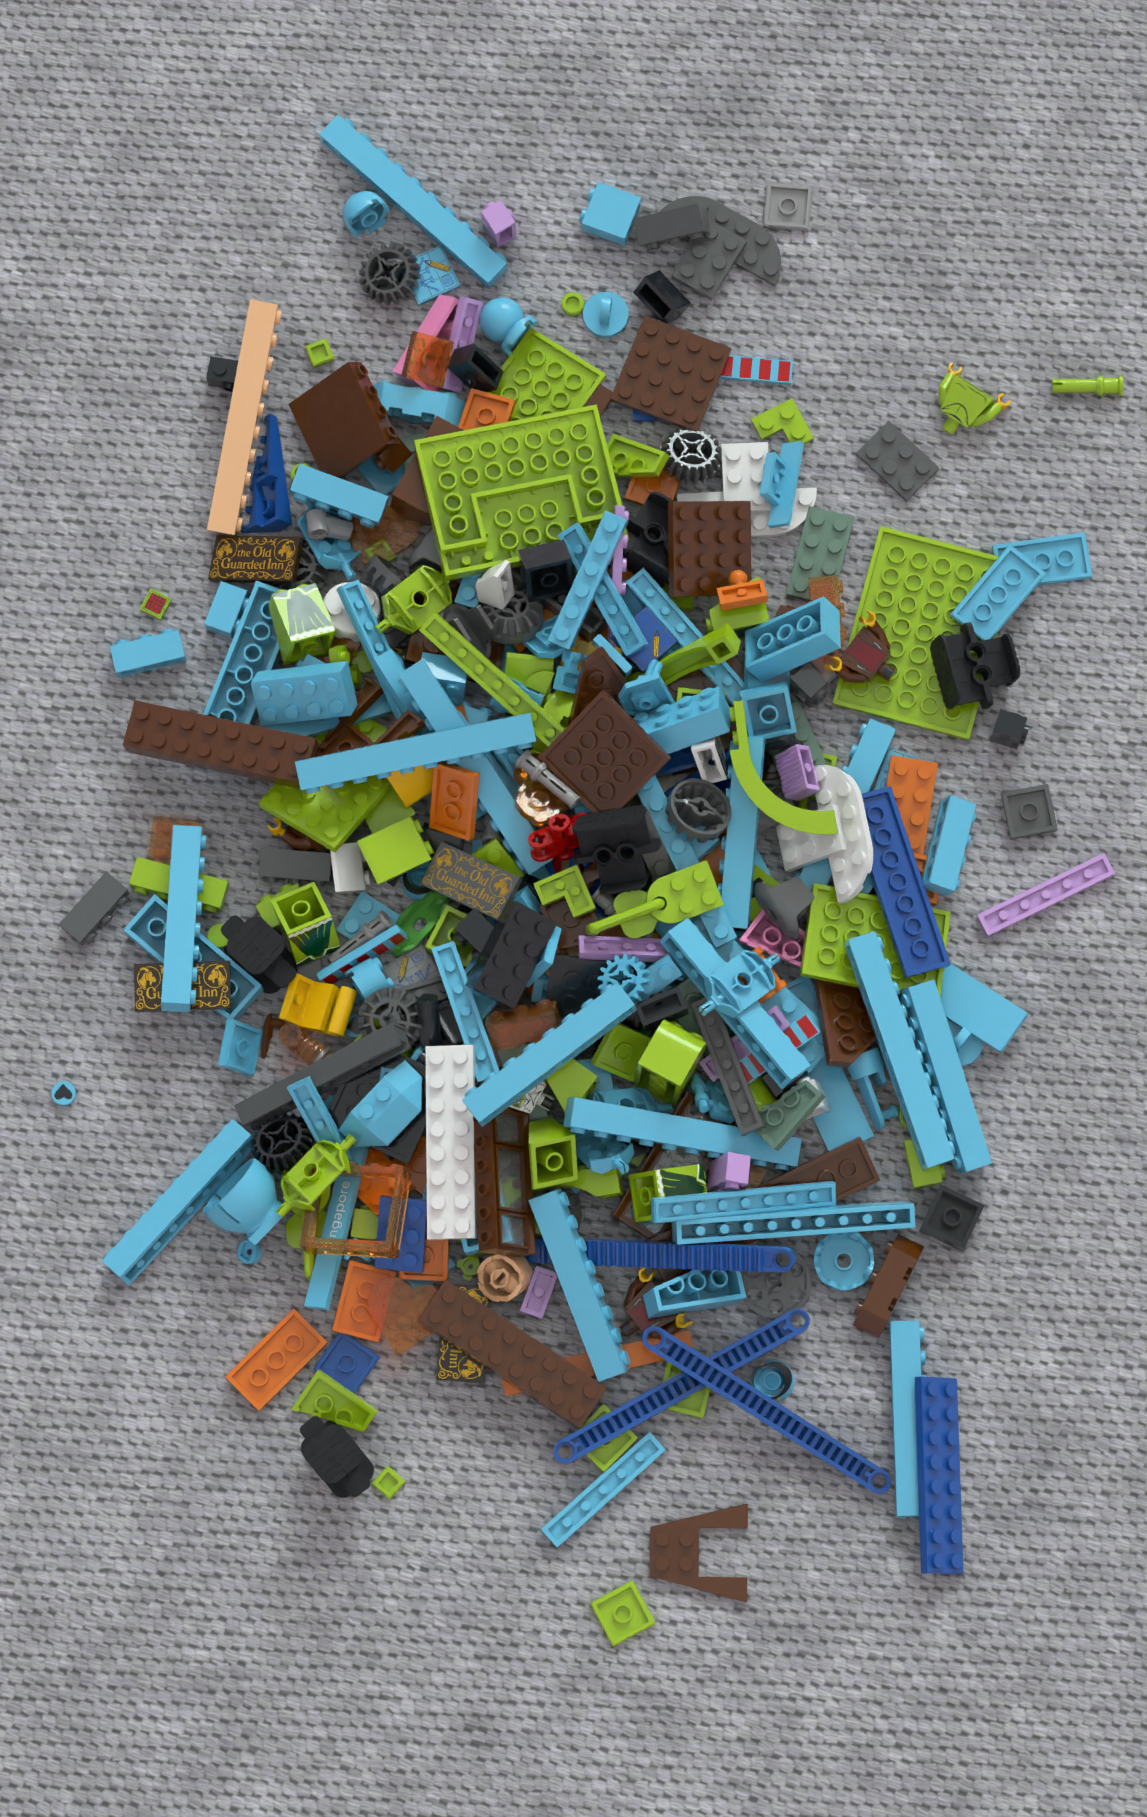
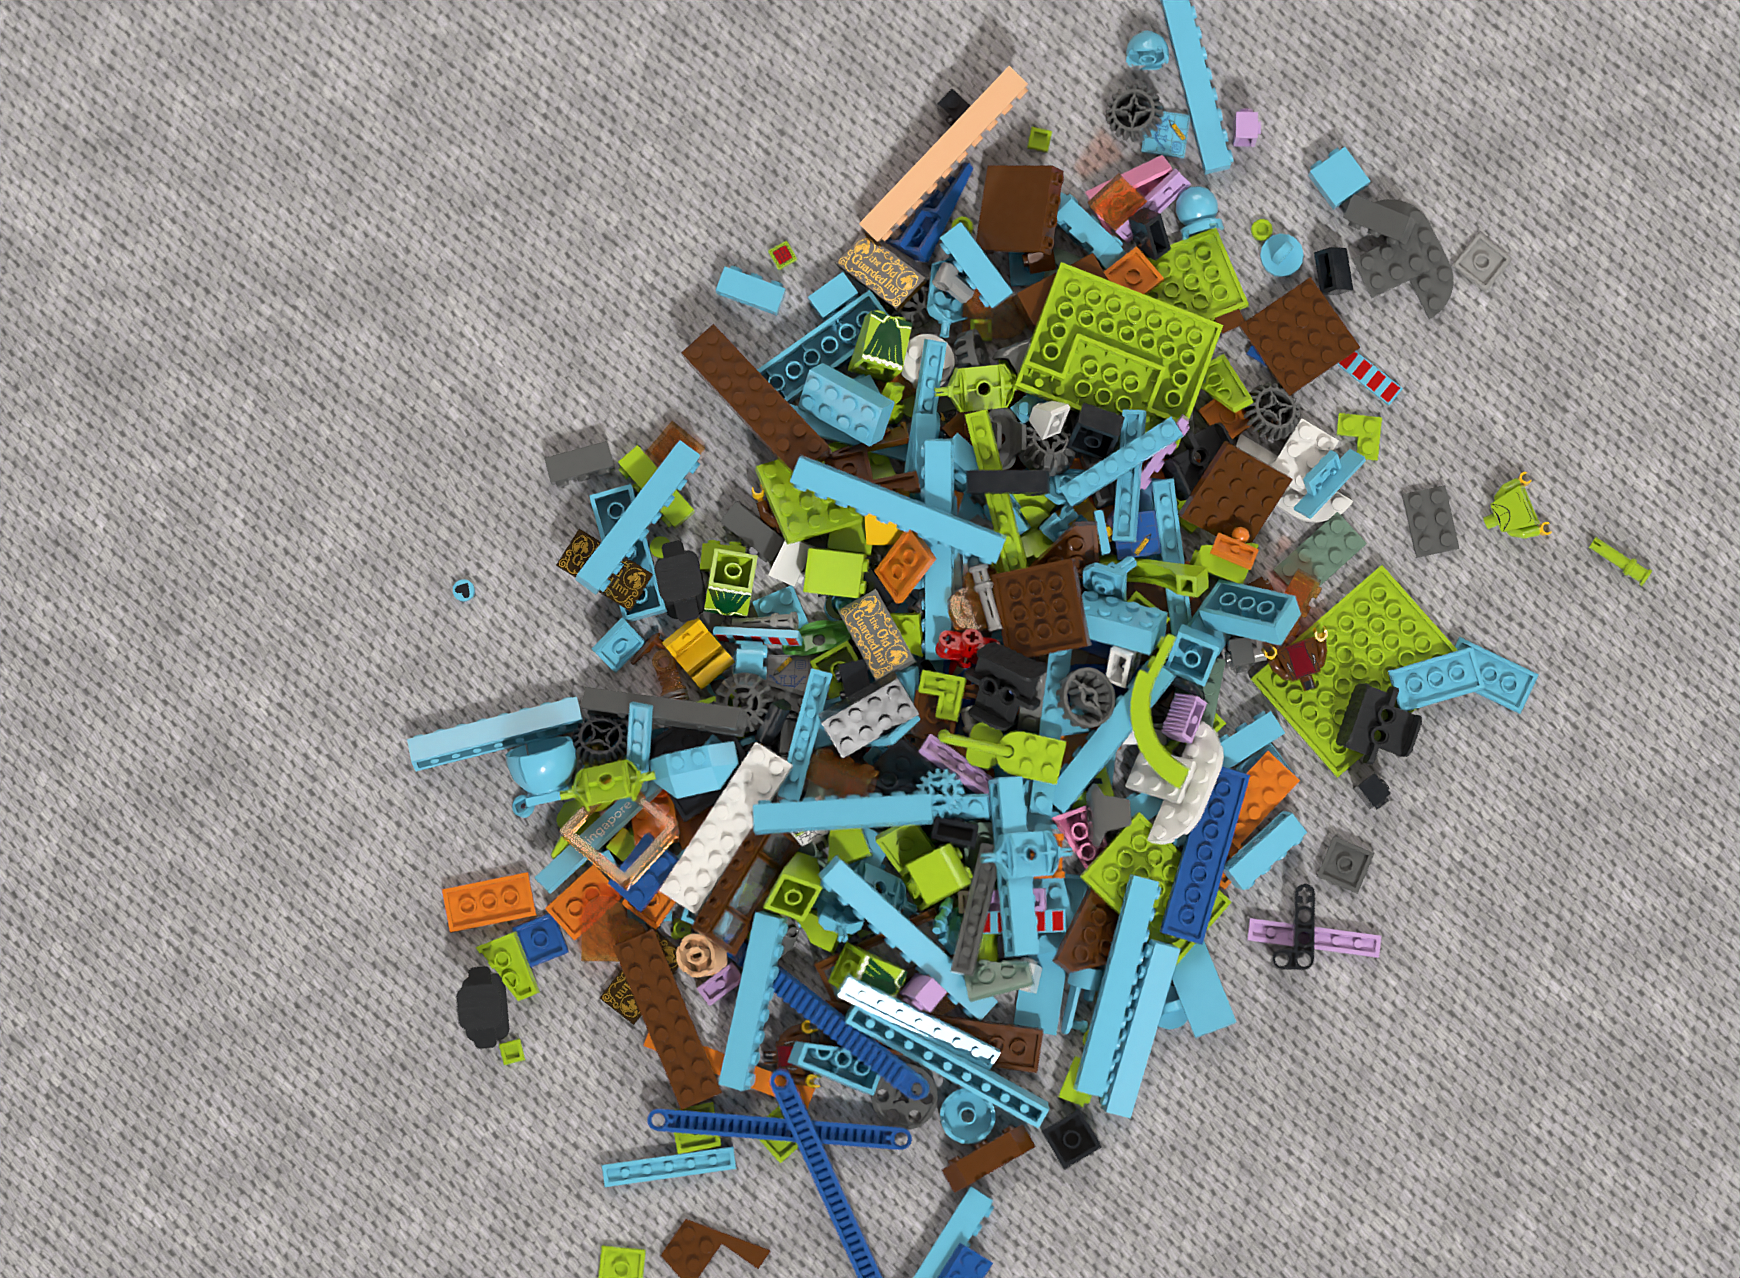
camera: 35 degrees right, 5 degrees up
medium azure piece [750,1360,794,1402] -> none
none -> black beam [966,470,1050,496]
none -> black beam [1270,884,1315,970]

